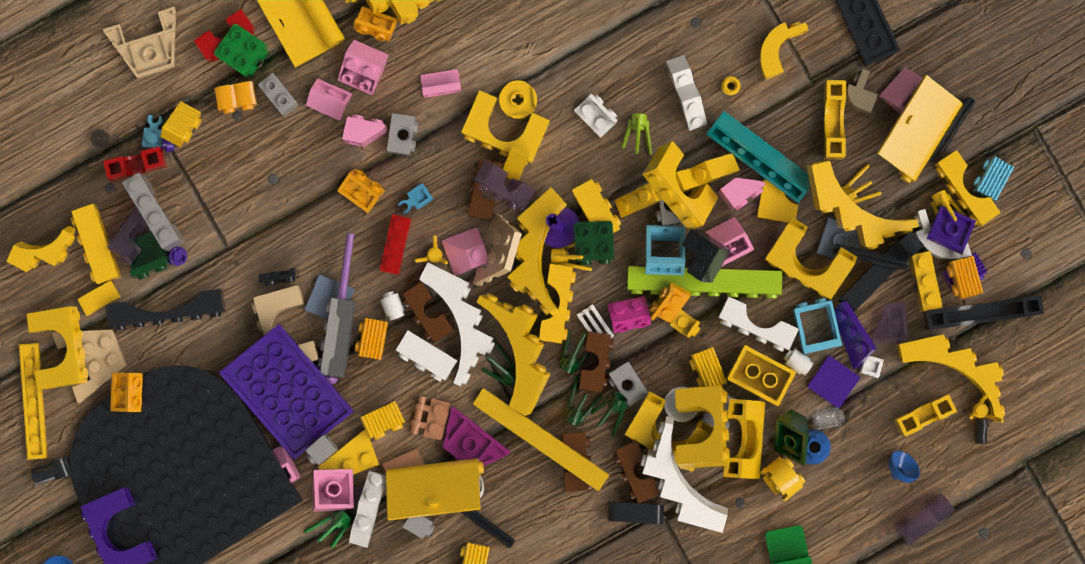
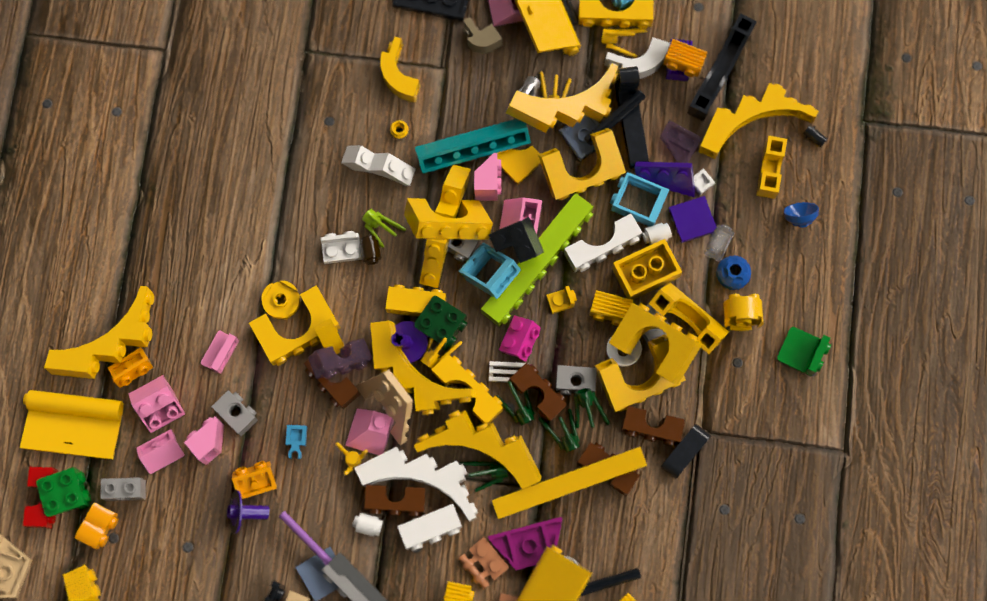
camera: 50 degrees left, 10 degrees down
light orange brick [355,318,388,360] -> none
red arch [379,214,412,276] -> none
white arch [640,416,728,533] -> none
light orange bracket [649,282,691,323] -> none
dark green slope [774,409,809,466] -> none
yellow arch [823,80,846,160] -> none
clear purple arch [894,494,955,546] -> none
yellow arch [909,251,943,312] -> none
dark purple tile [926,205,976,255] -> none
yellow plant [969,393,1004,423] -> none
none -> dark purple piece [227,490,269,534]
none -> dark brown brick [360,235,382,265]
none -> flat silver piece [519,76,541,97]

